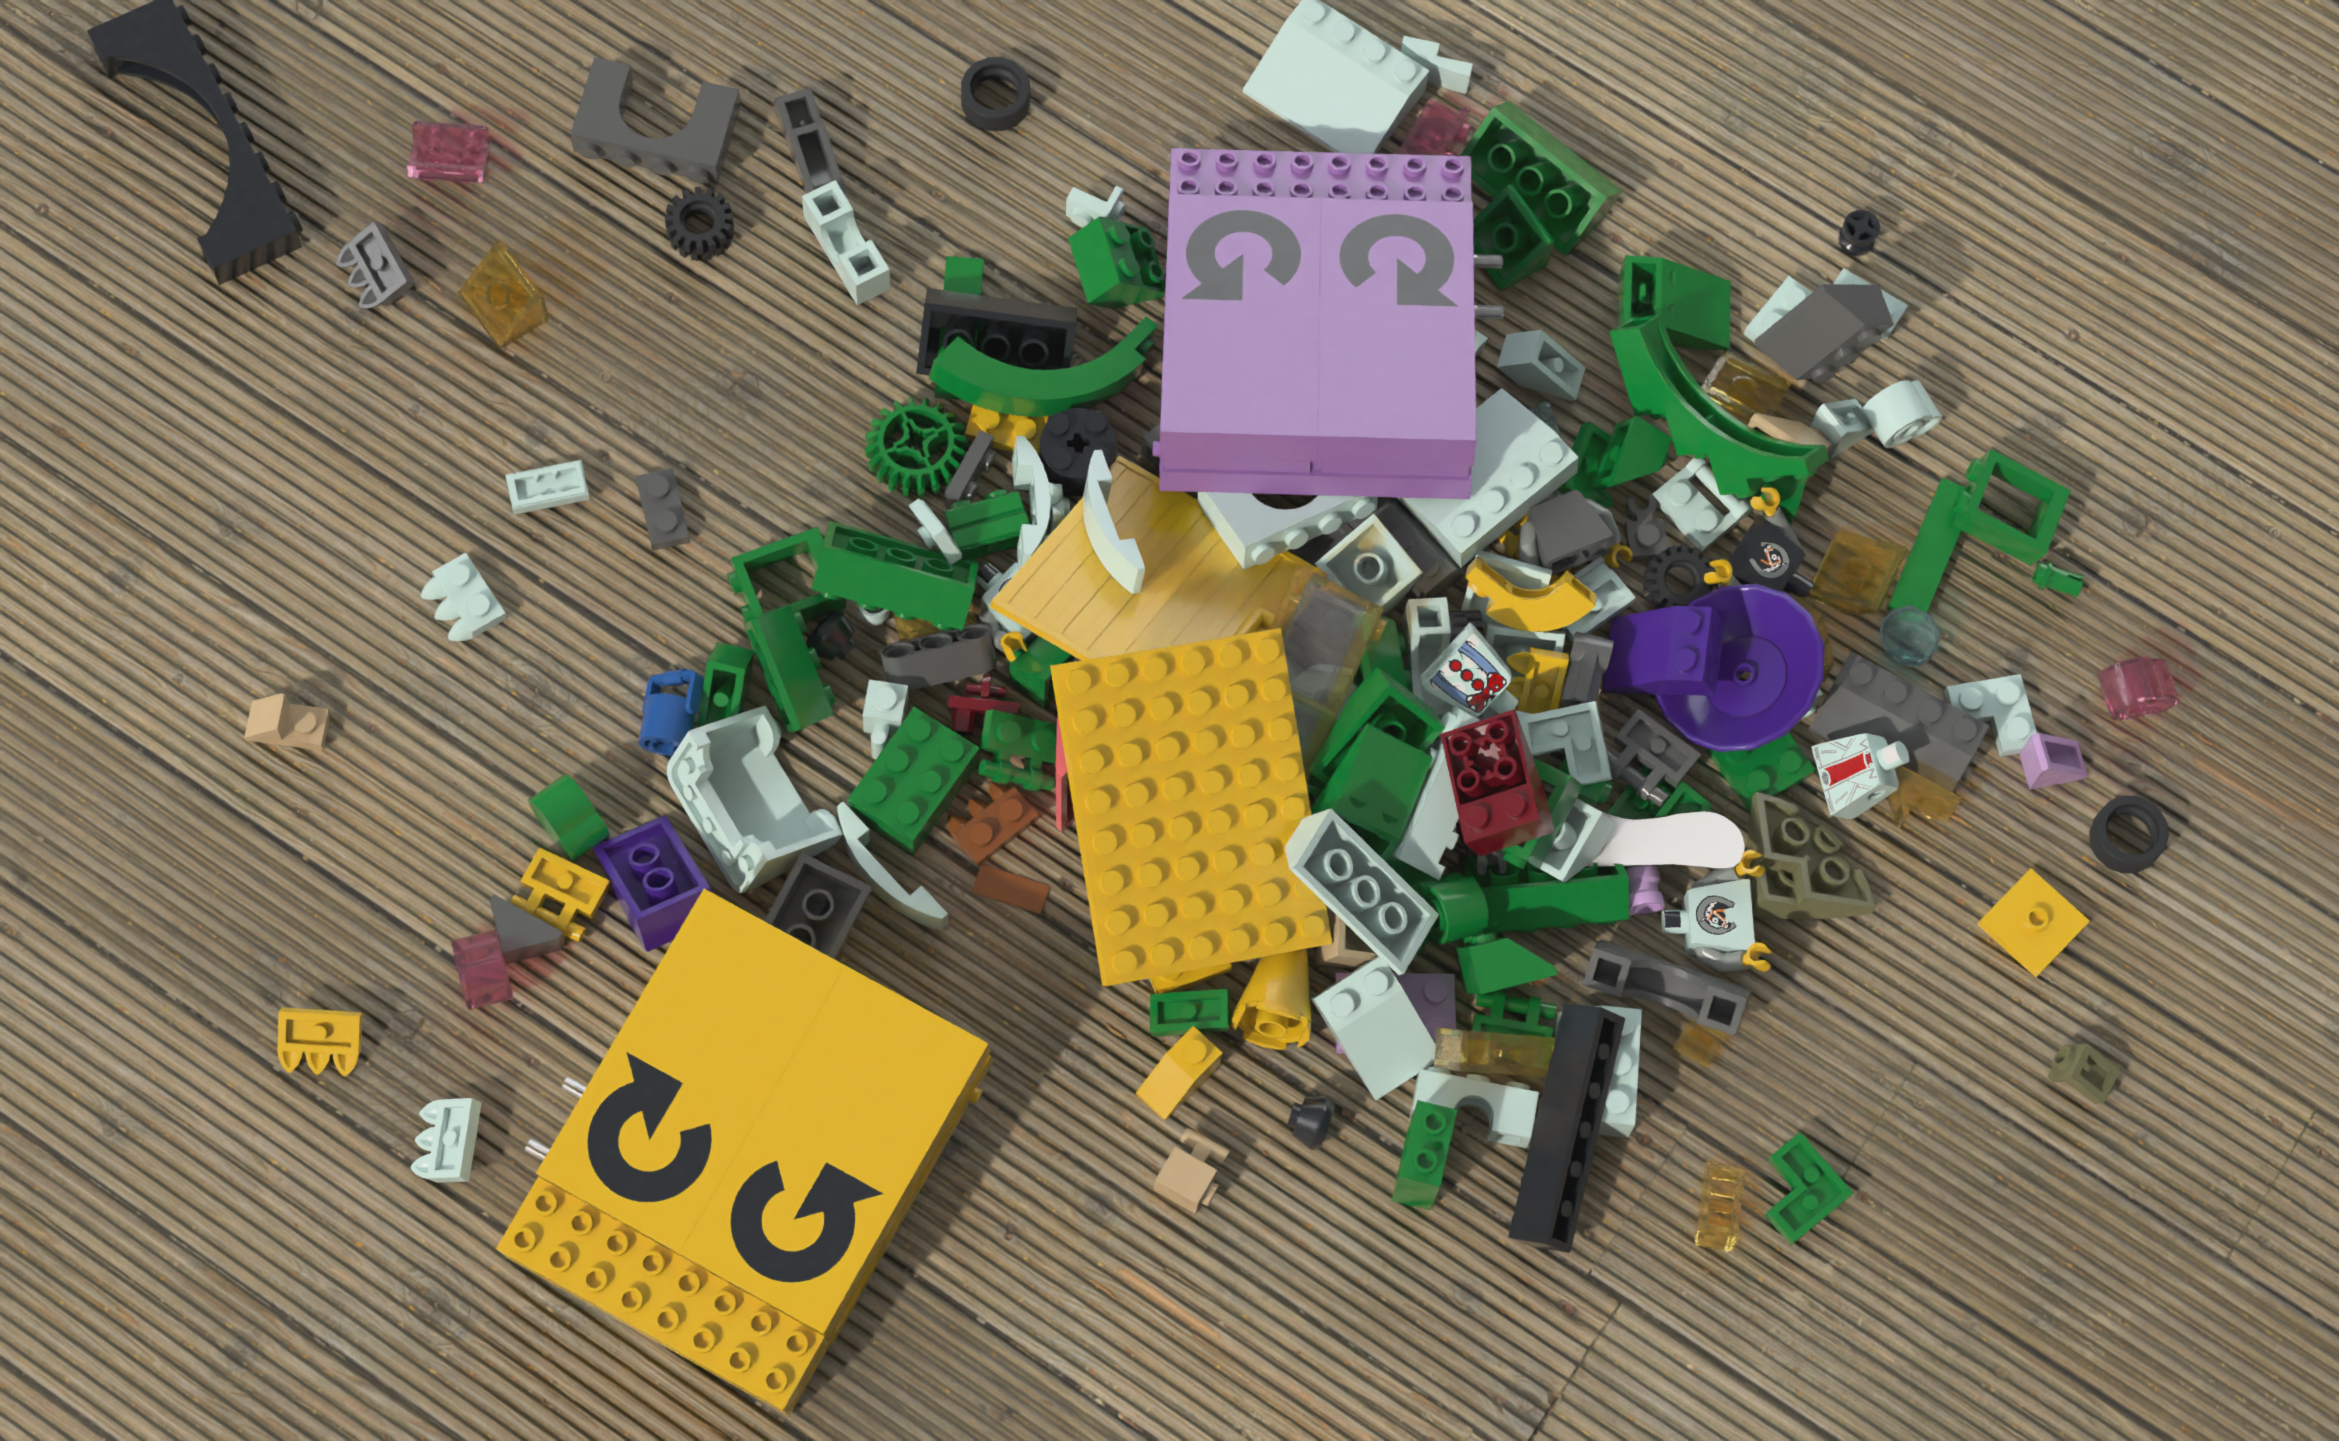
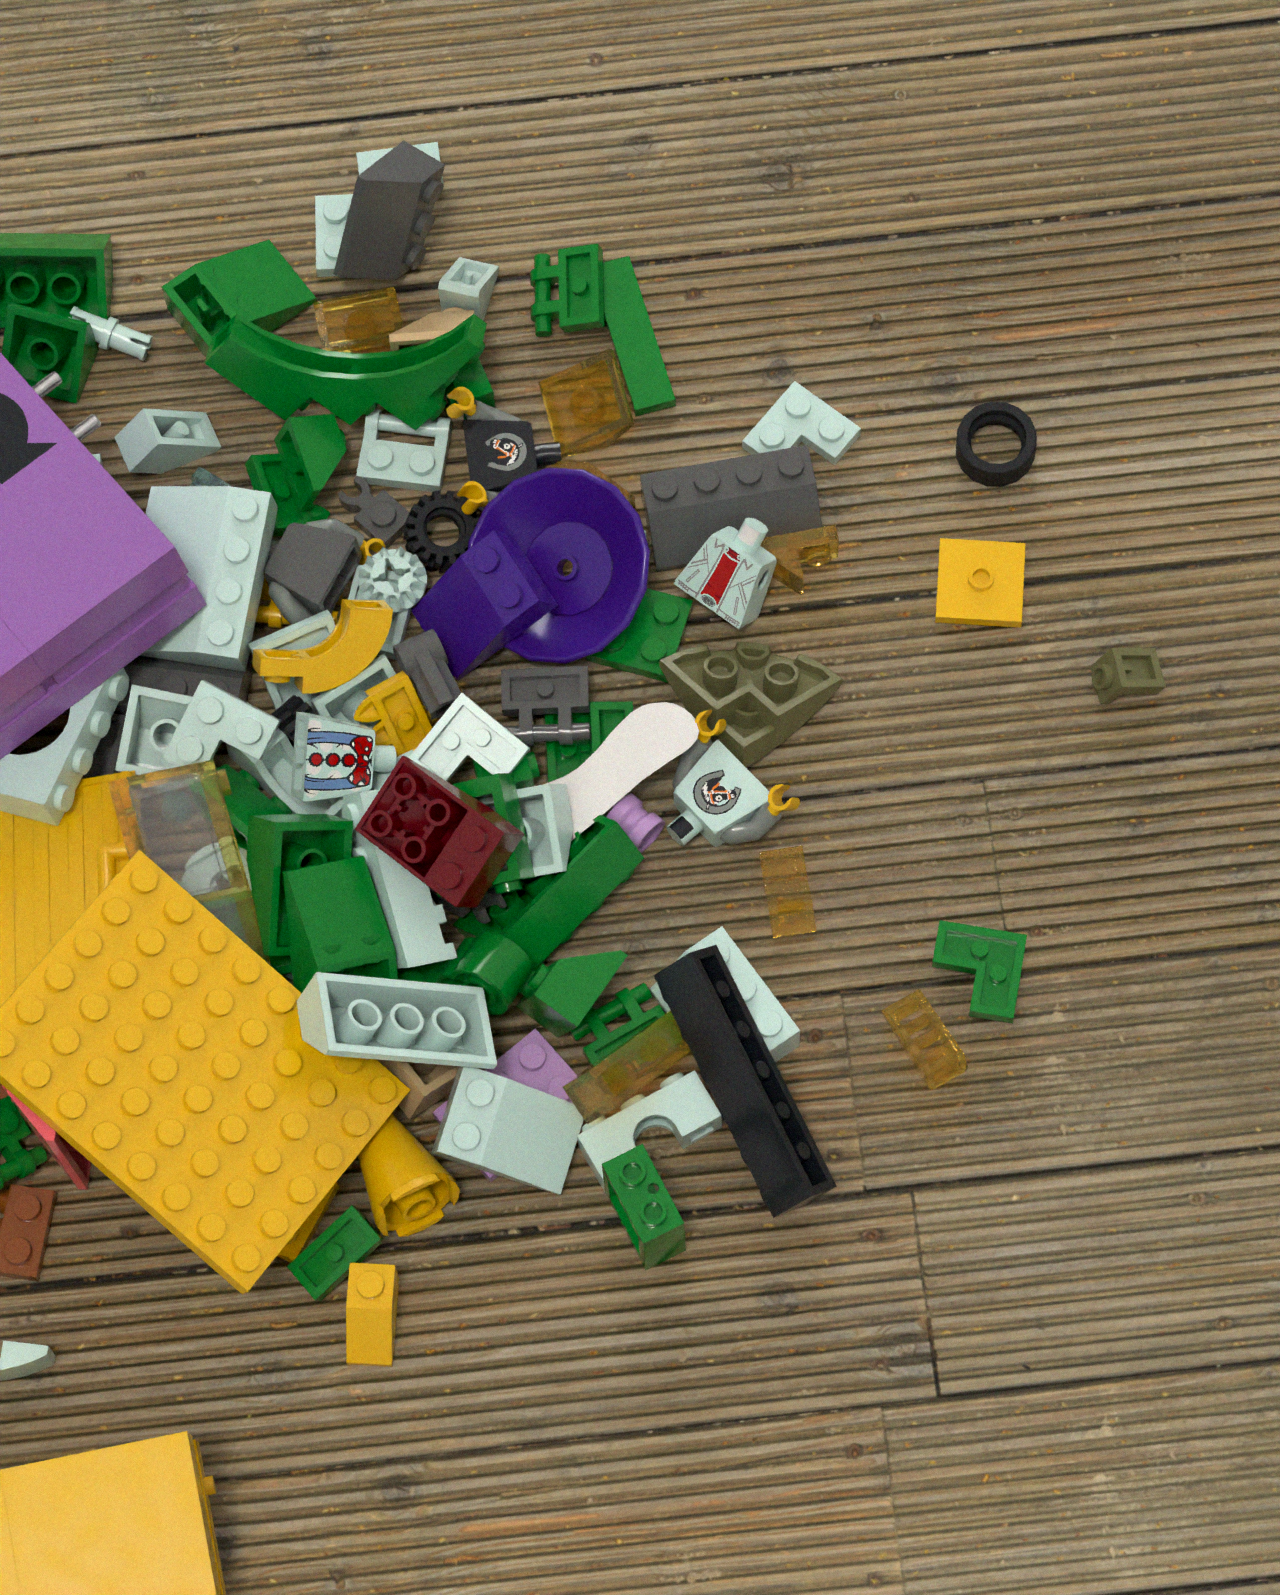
camera: 30 degrees left, 0 degrees up
dark orange sticker [972,864,1050,914] -> none
tan brick [1154,1127,1230,1214] -> none
black cone [1287,1097,1335,1150] -> none
dark grey arch [1582,940,1752,1036] -> none
black wheel [1838,210,1880,256] -> none
light aqua piece [1862,380,1943,448] -> none
clear light blue hair [1879,605,1941,667] -> none
green window [1951,449,2071,566] -> none
lavender slope [2019,733,2088,790] -> none
green pin [2032,560,2084,598] -> none
clear pink piece [2098,657,2179,720] -> none
none -> light aqua pin [68,306,153,361]
none -> light aqua plate [162,680,282,777]
none -> light aqua gear [358,546,427,613]
none -> green plate [530,243,604,337]

